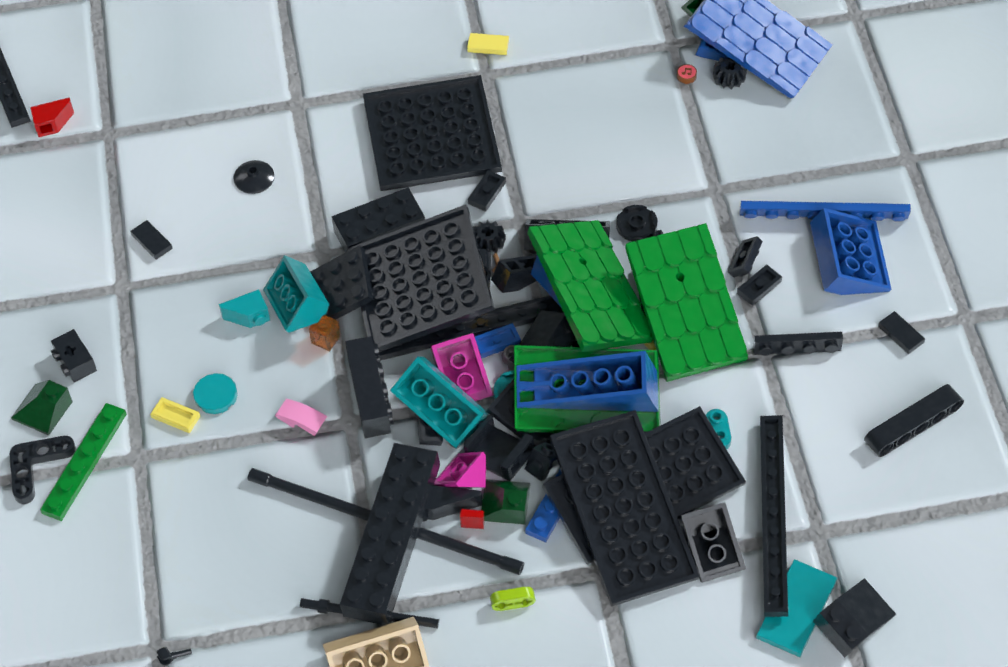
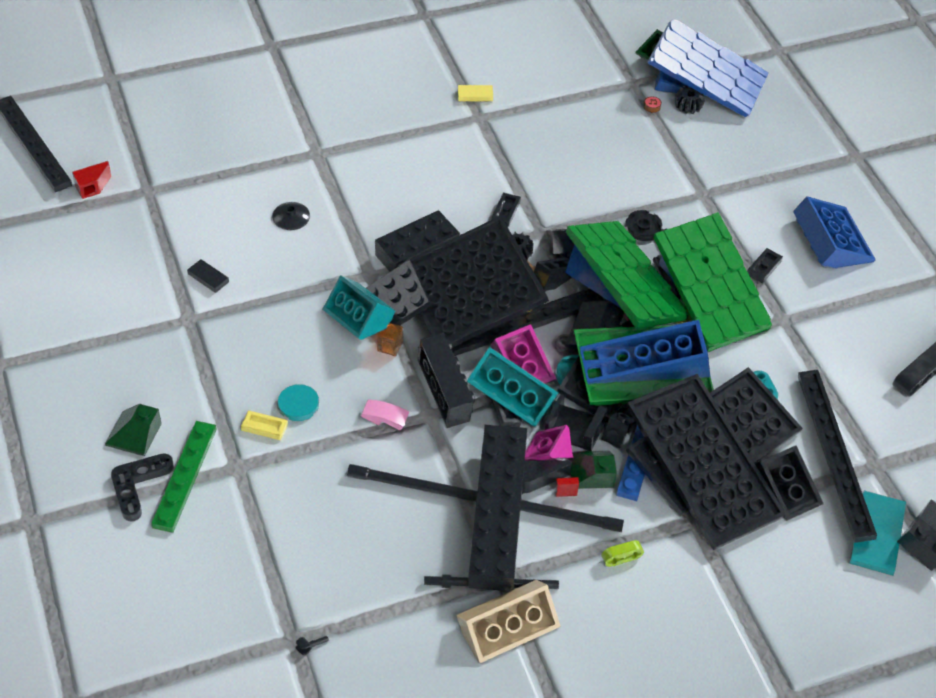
camera: 15 degrees left, 5 degrees down
black brick [50,329,97,382] -> none
teal slope [219,289,270,328] -> none
black plate [363,75,502,191] -> none
blue plate [475,323,521,359] -> none
black plate [728,236,763,278] -> none
blue plate [740,201,911,221] -> none
black plate [753,332,843,356] -> none
black tile [878,311,925,354] -> none

